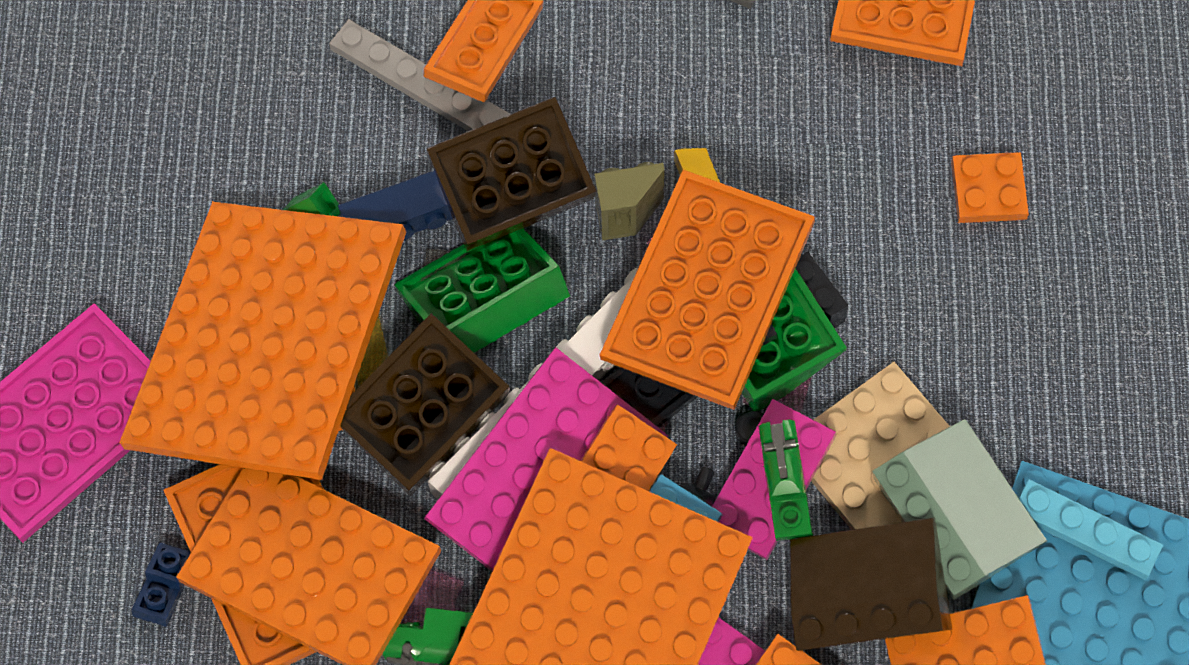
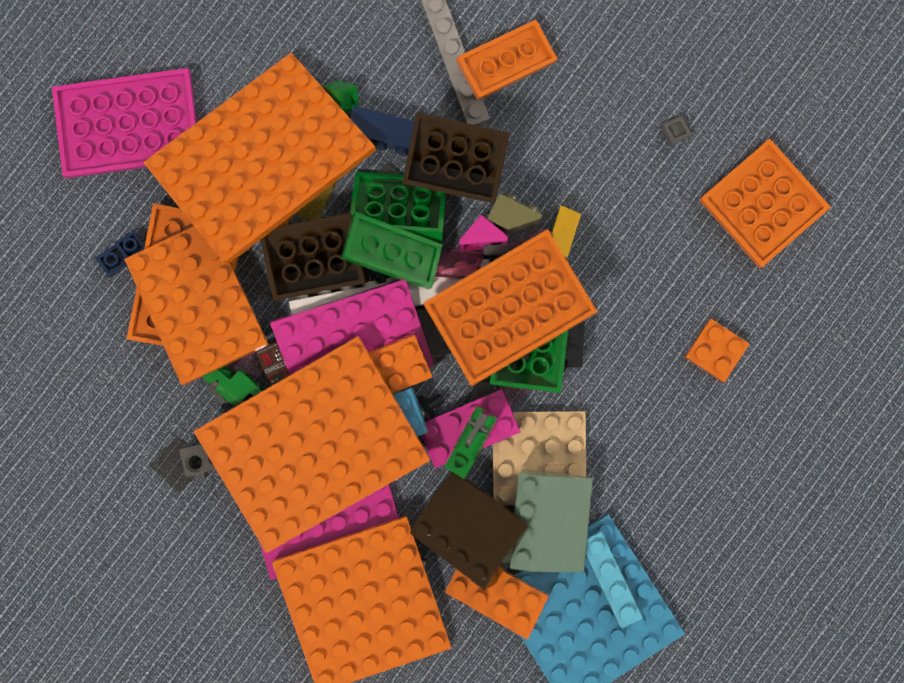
camera: 35 degrees right, 20 degrees up
none -> slope [255,342,290,387]
none -> green plate [341,212,442,290]
none -> clear pink piece [435,249,484,279]
none -> dark pink slope [459,215,508,251]
none -> dark grey tile [483,244,507,258]

